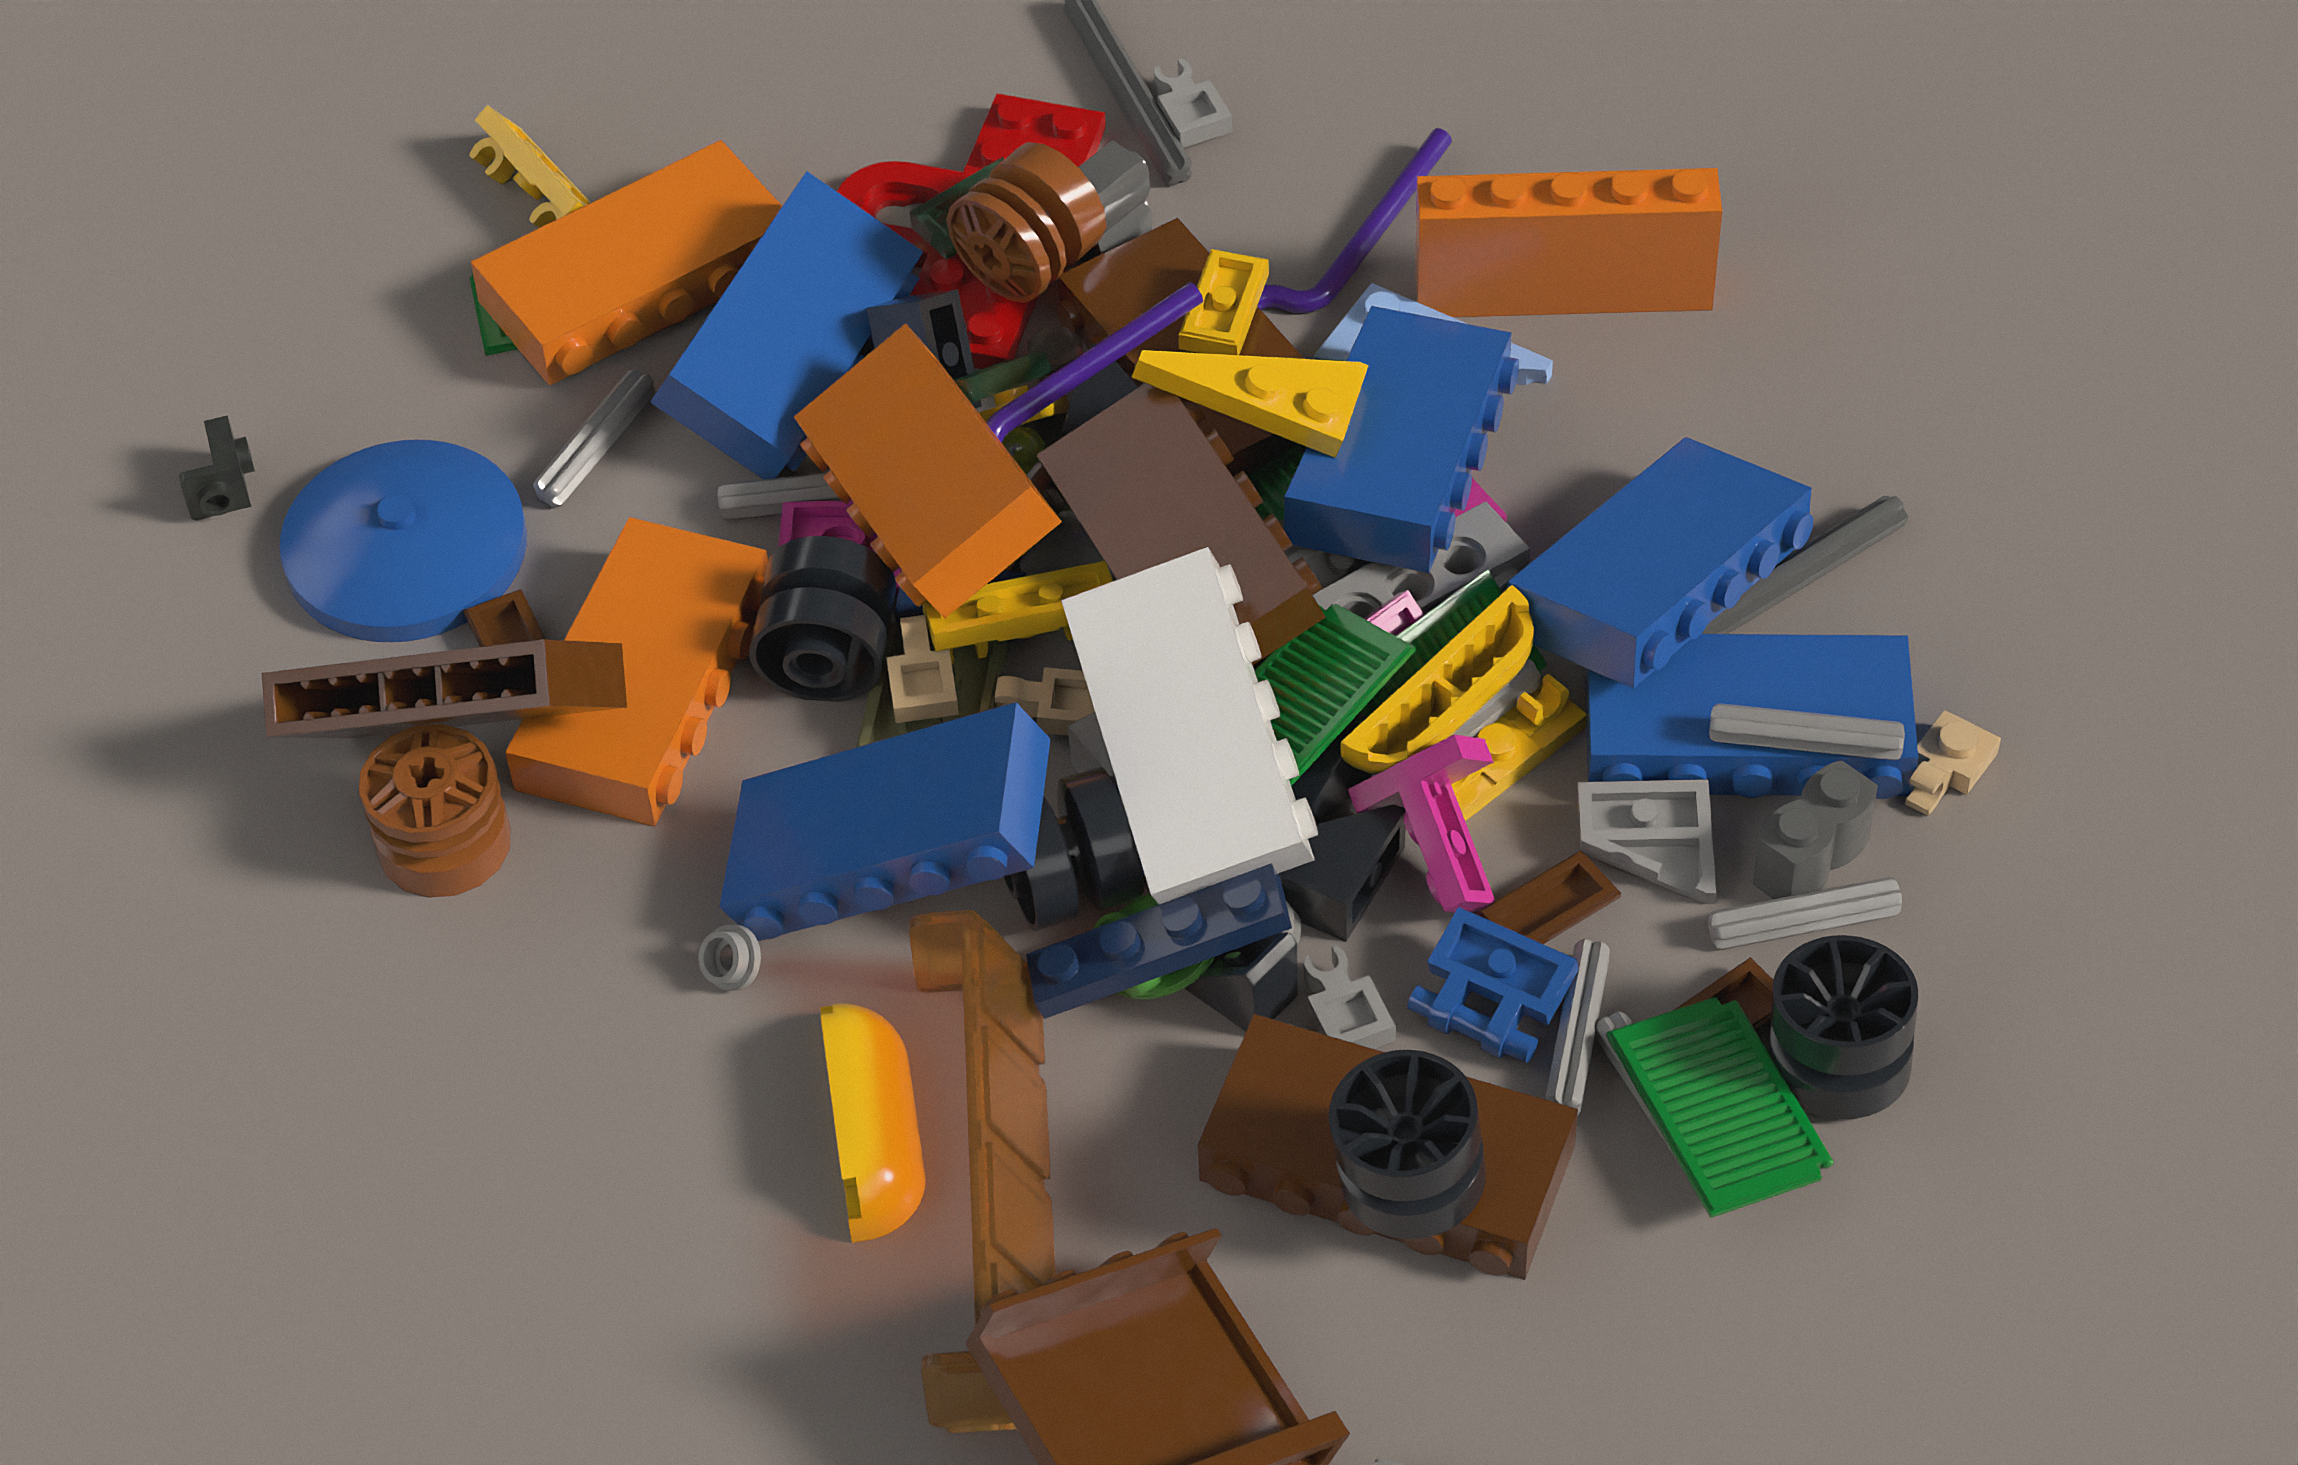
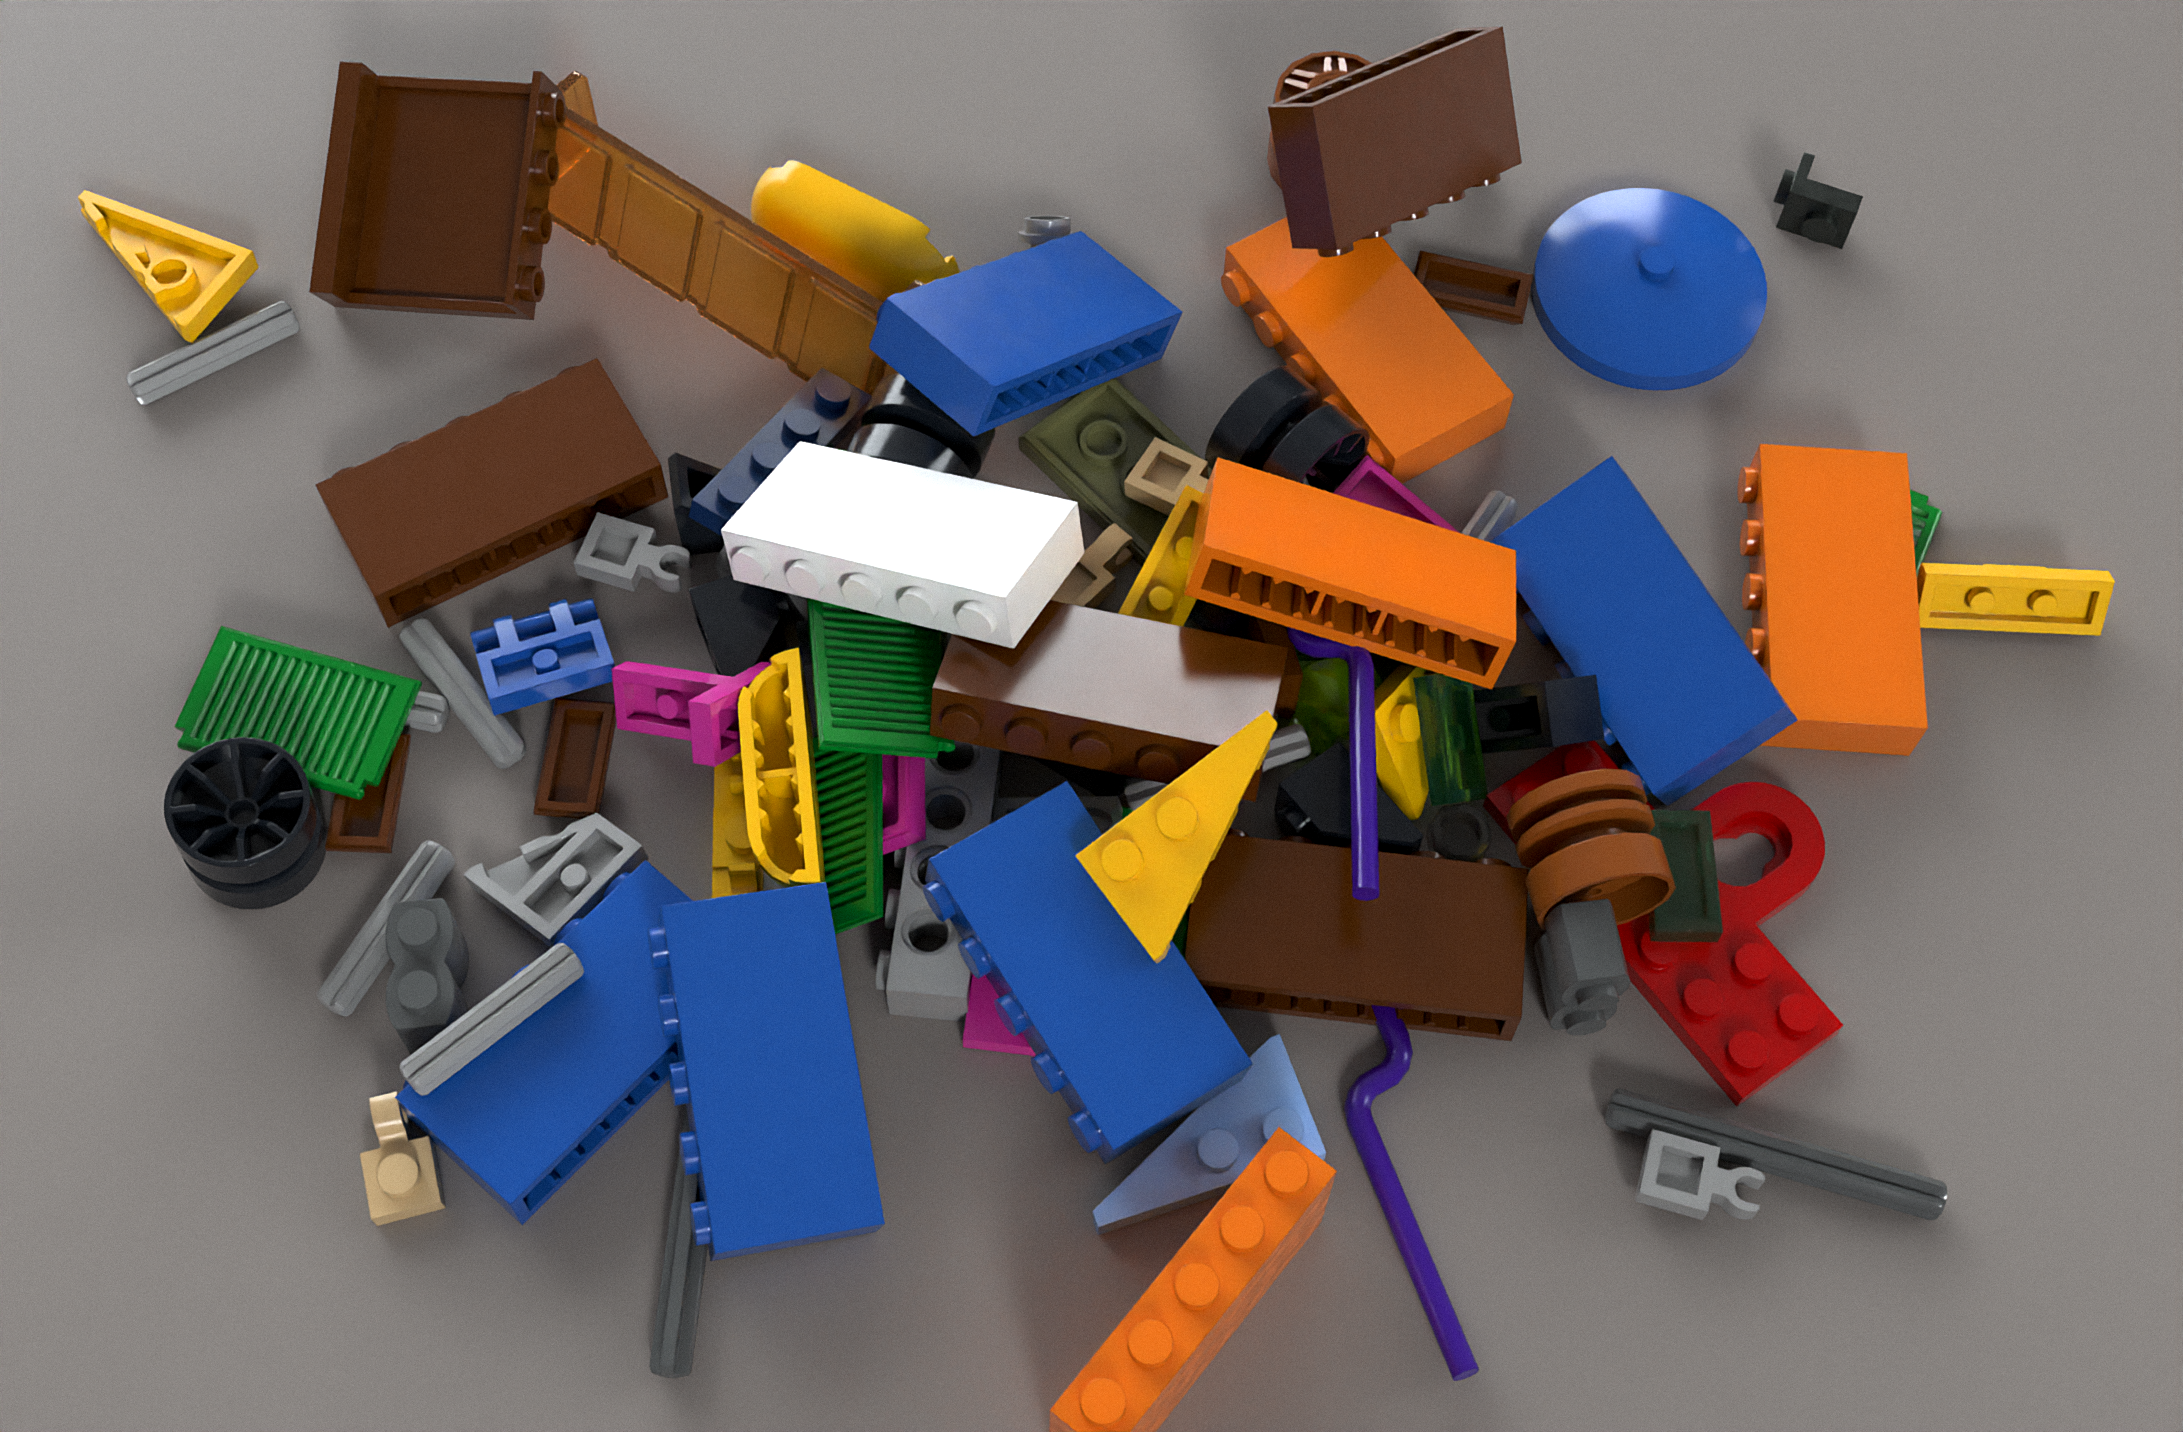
camera: 125 degrees right, 10 degrees up
light grey axle [533,369,655,508] -> none
yellow plate [1179,249,1269,355] -> none
black wheel [1329,1050,1486,1239] -> none

